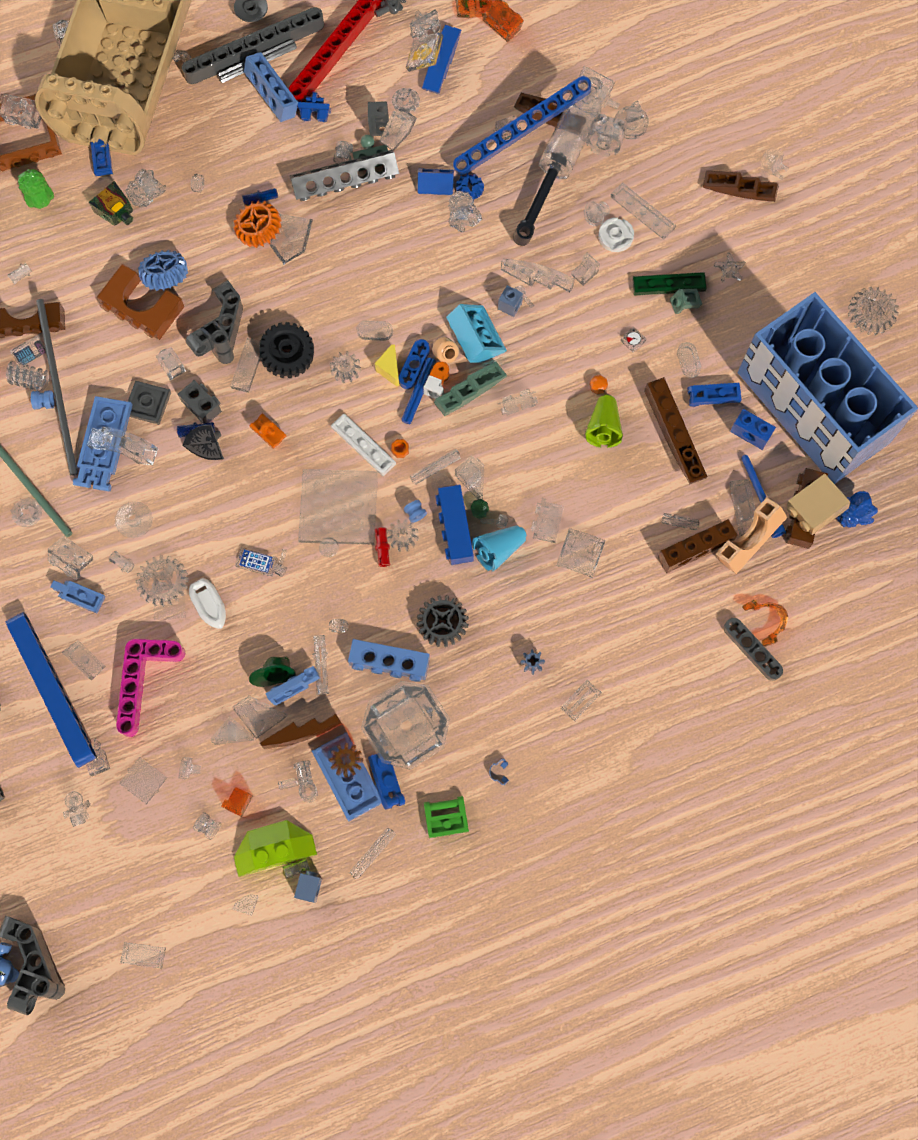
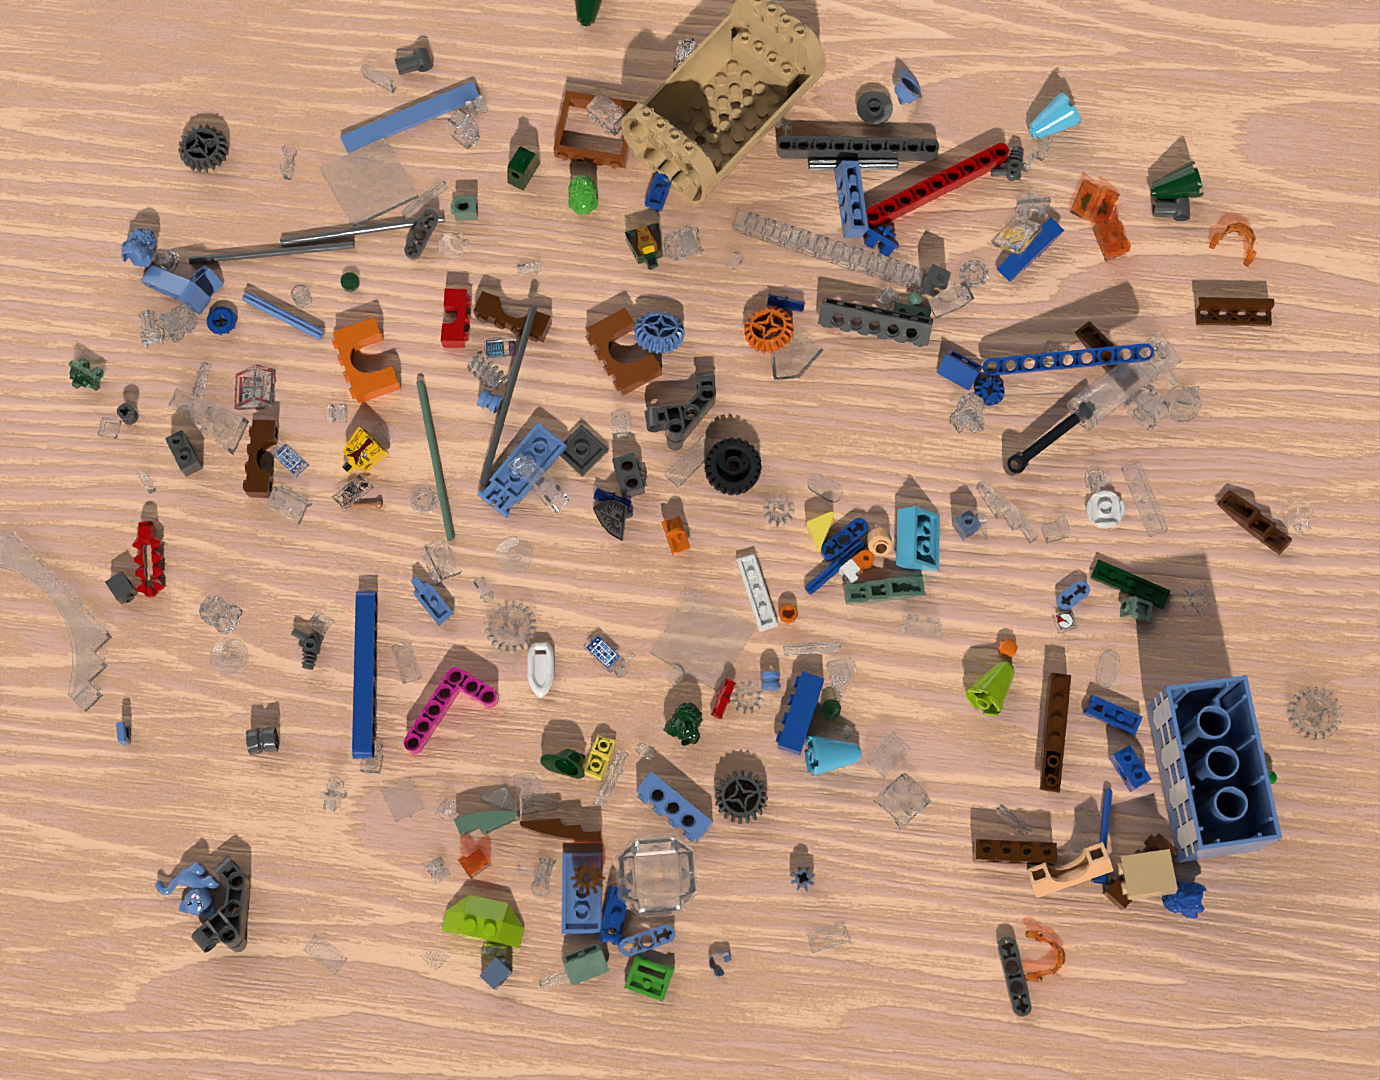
camera: 30 degrees right, 0 degrees up
medium blue hinge [265,666,320,705] -> none
none -> sand green slope [454,810,520,837]
none -> sand green panel [561,942,609,985]
none -> light yellow slope [584,734,616,781]
none -> medium blue beam [618,925,675,957]
none -> dark green hair [663,702,703,746]
none -> clear beam [732,209,928,291]
none -> medium blue beam [1056,581,1090,611]
none -> reddish brown fence [1195,297,1275,326]

